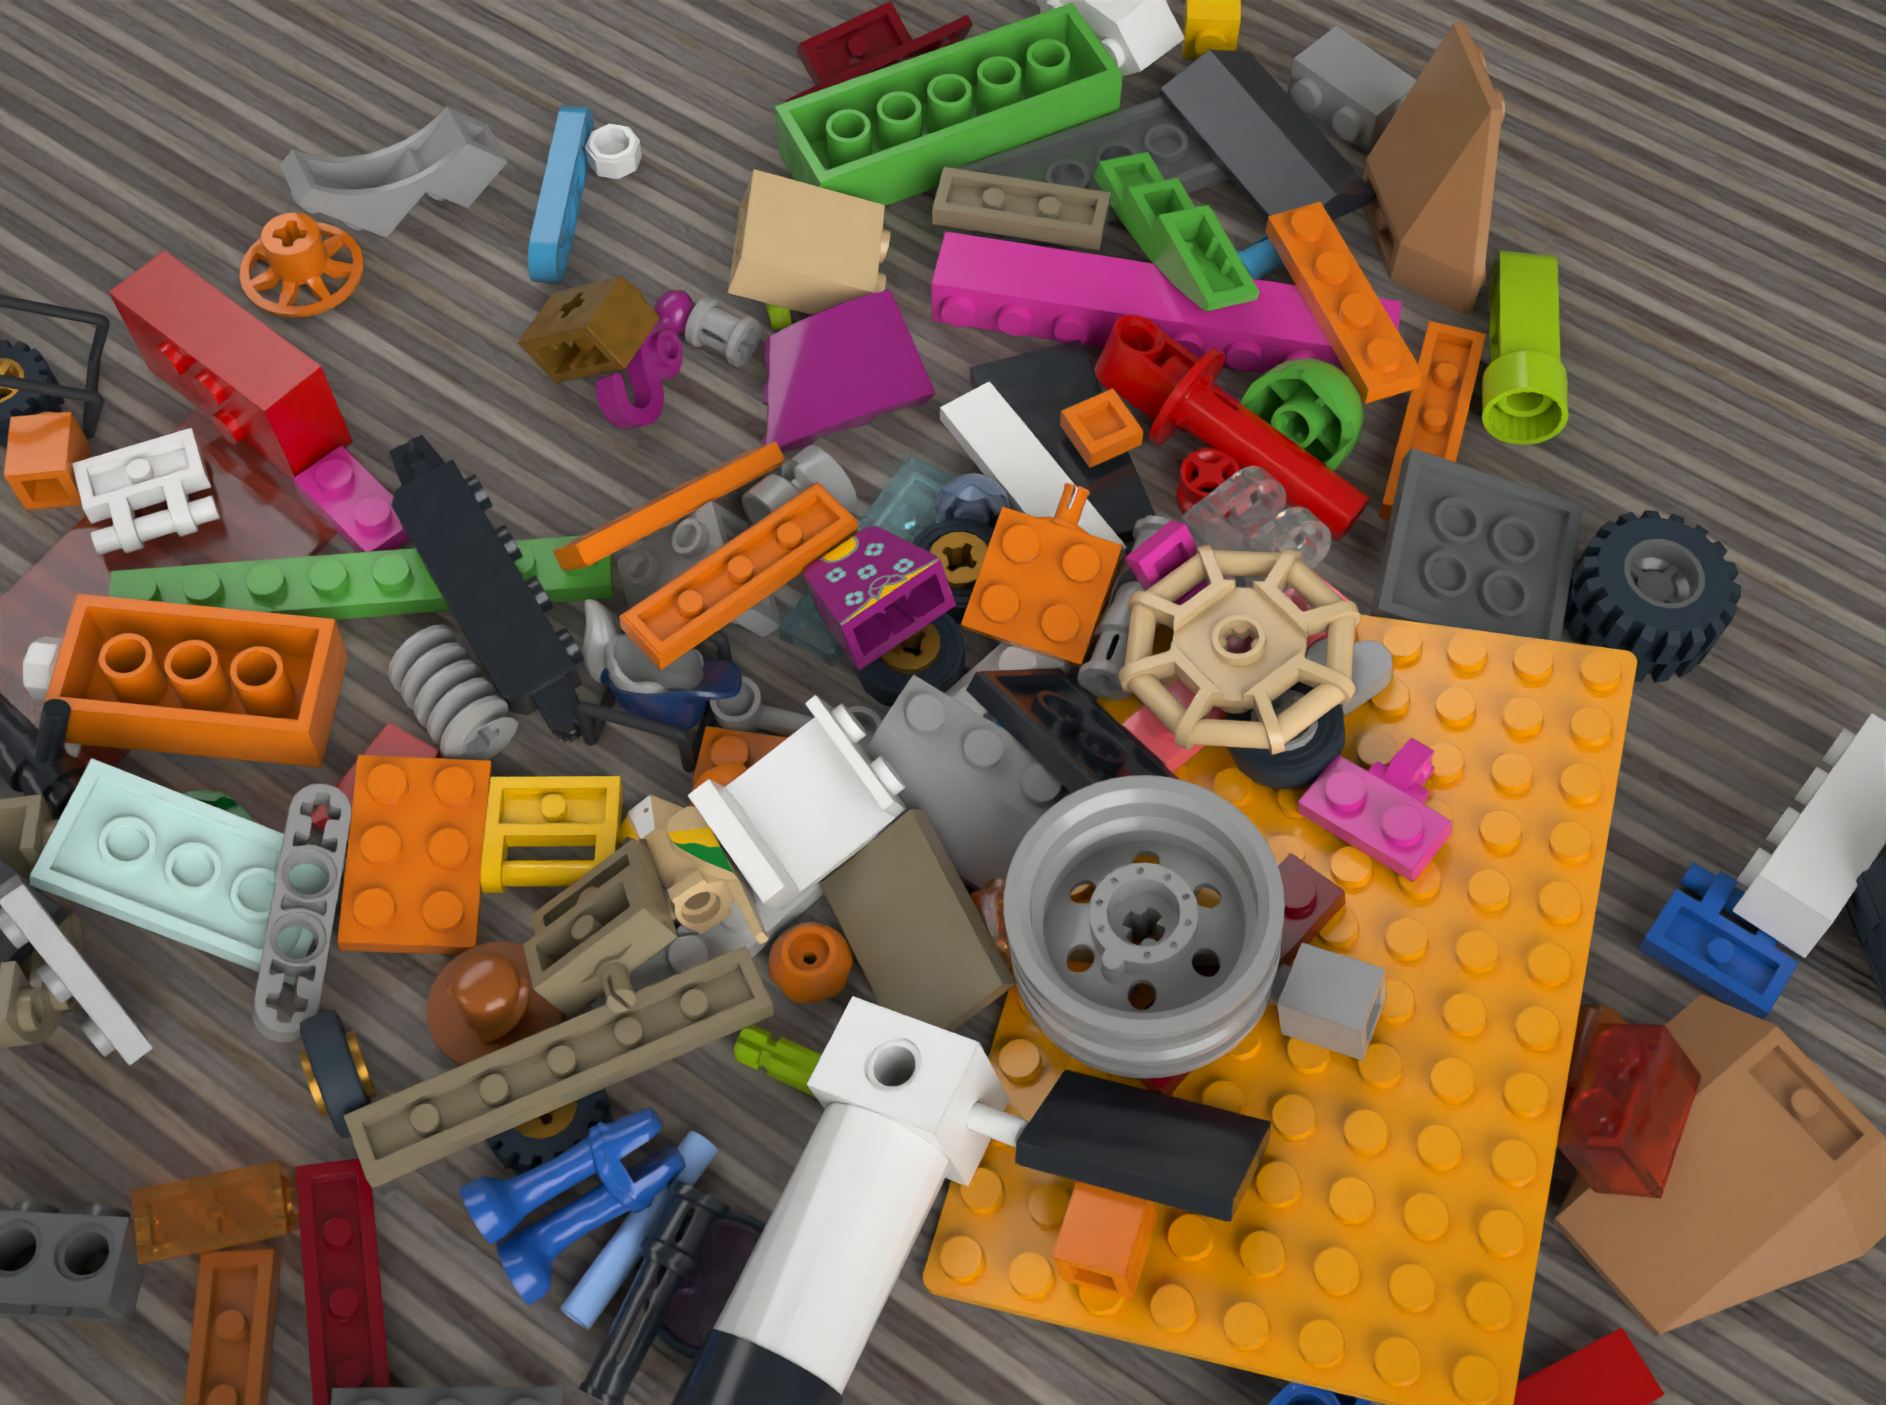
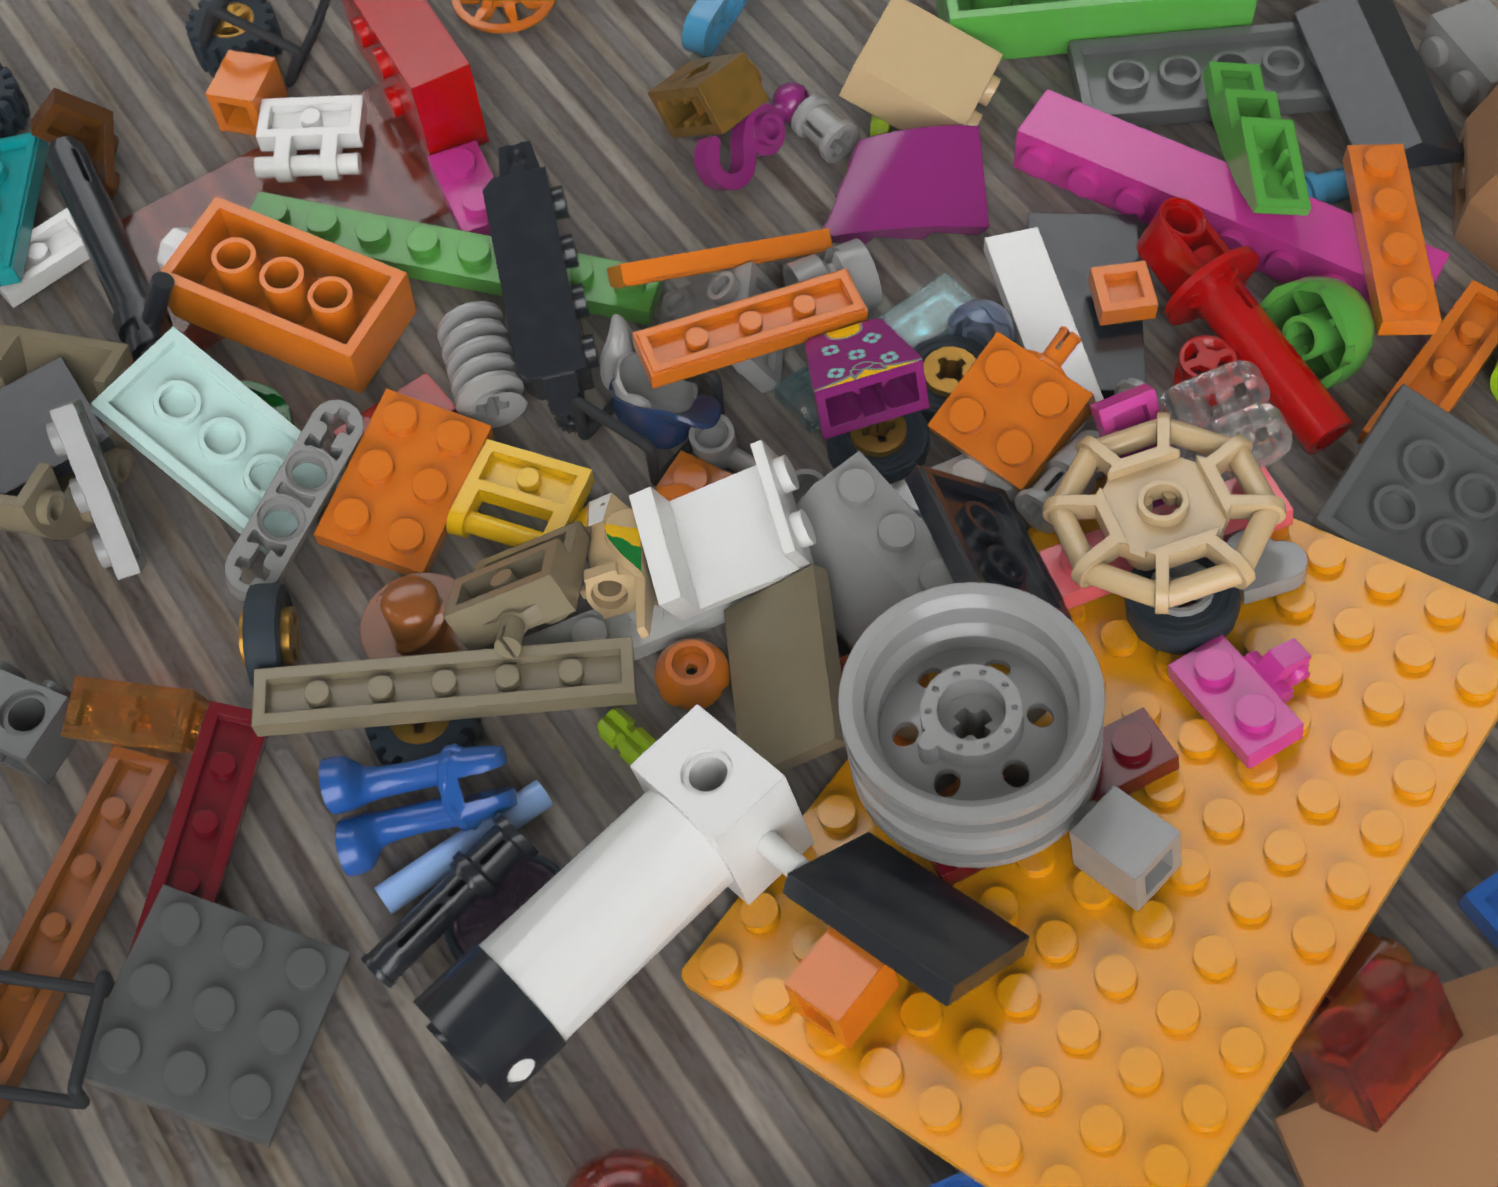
camera: 25 degrees right, 0 degrees up
dark tan plate [932,167,1111,251] -> none

